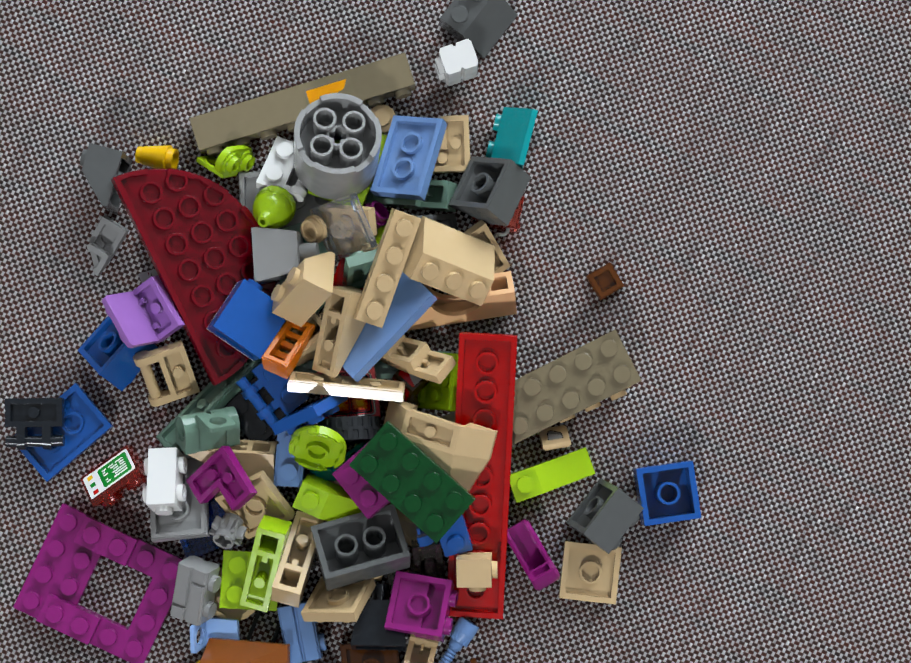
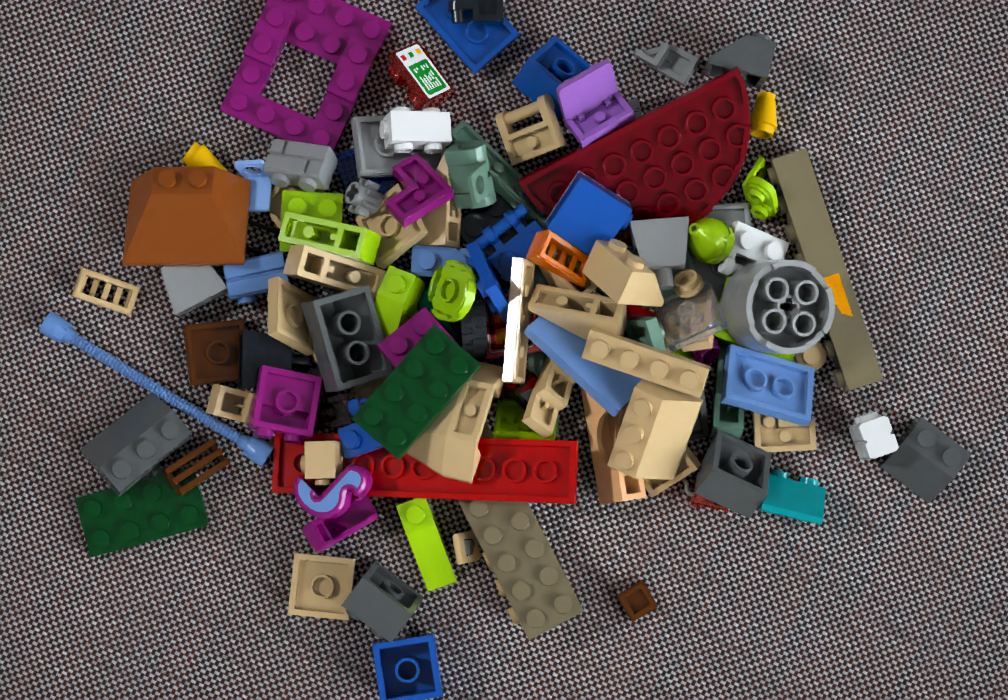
camera: 90 degrees right, 0 degrees up
none -> magenta animal [293,465,373,519]

